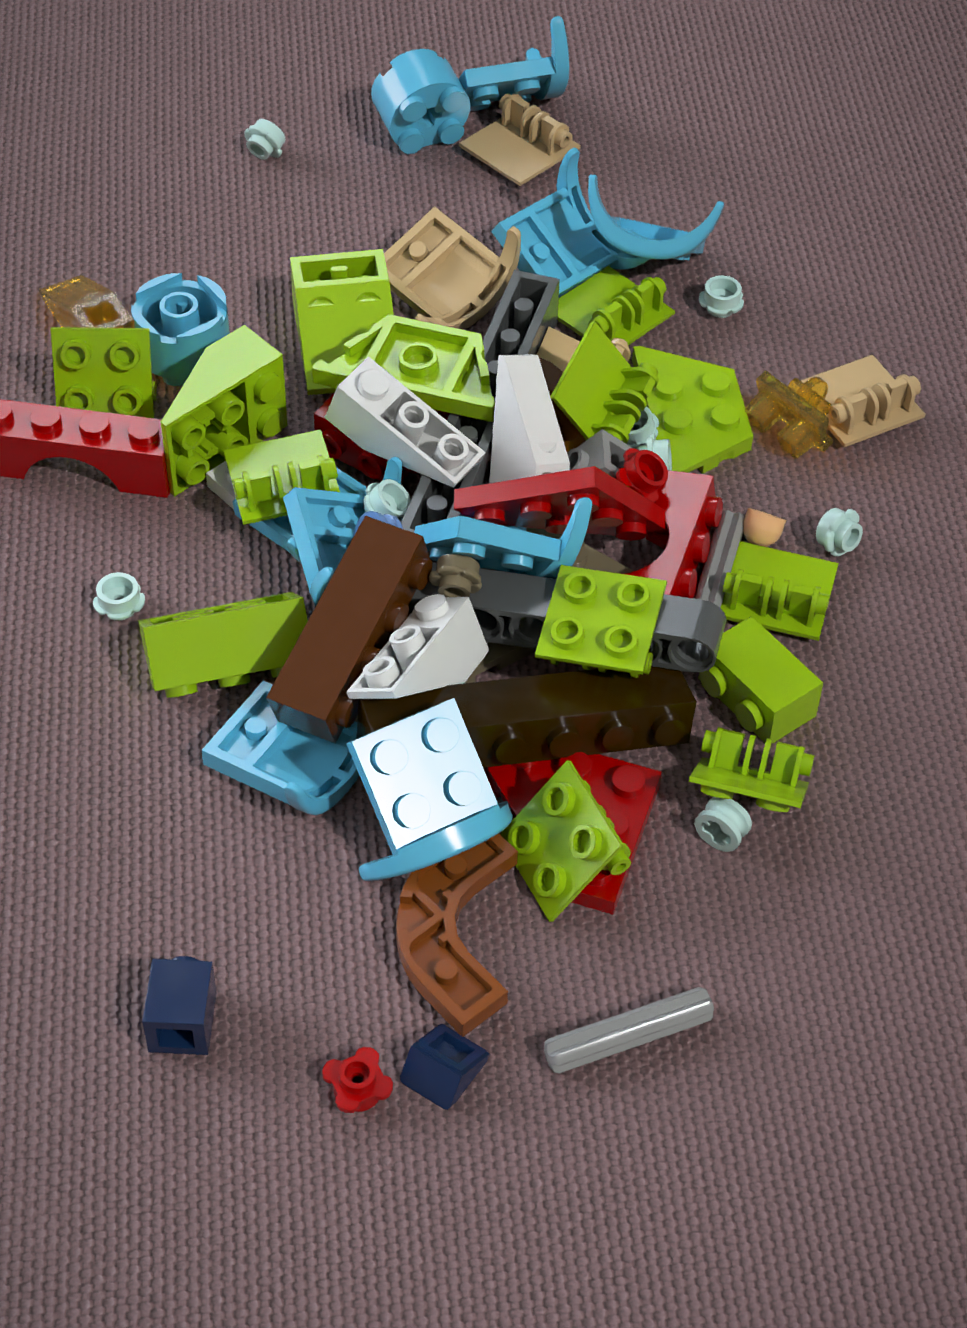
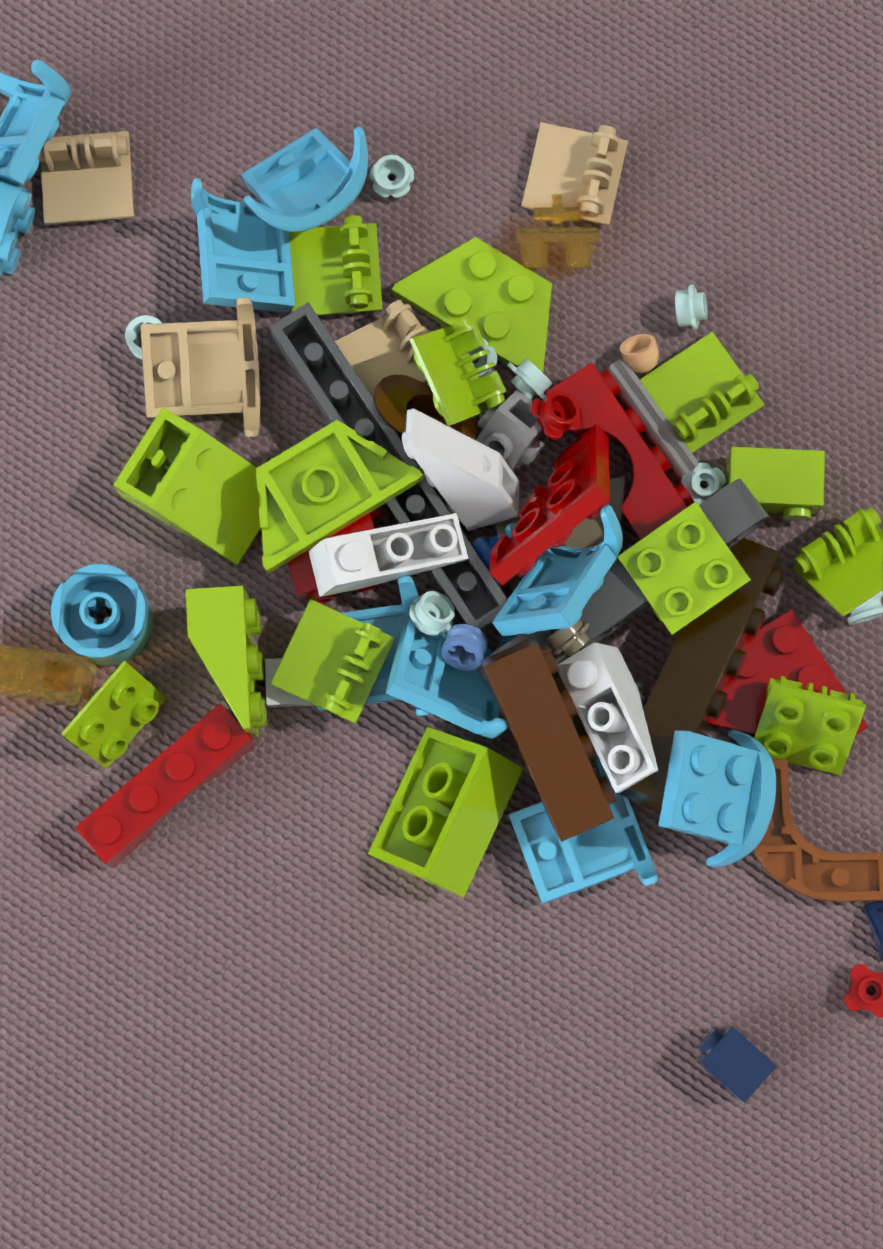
camera: 45 degrees left, 30 degrees up
light aqua plate [93,572,145,620] -> none

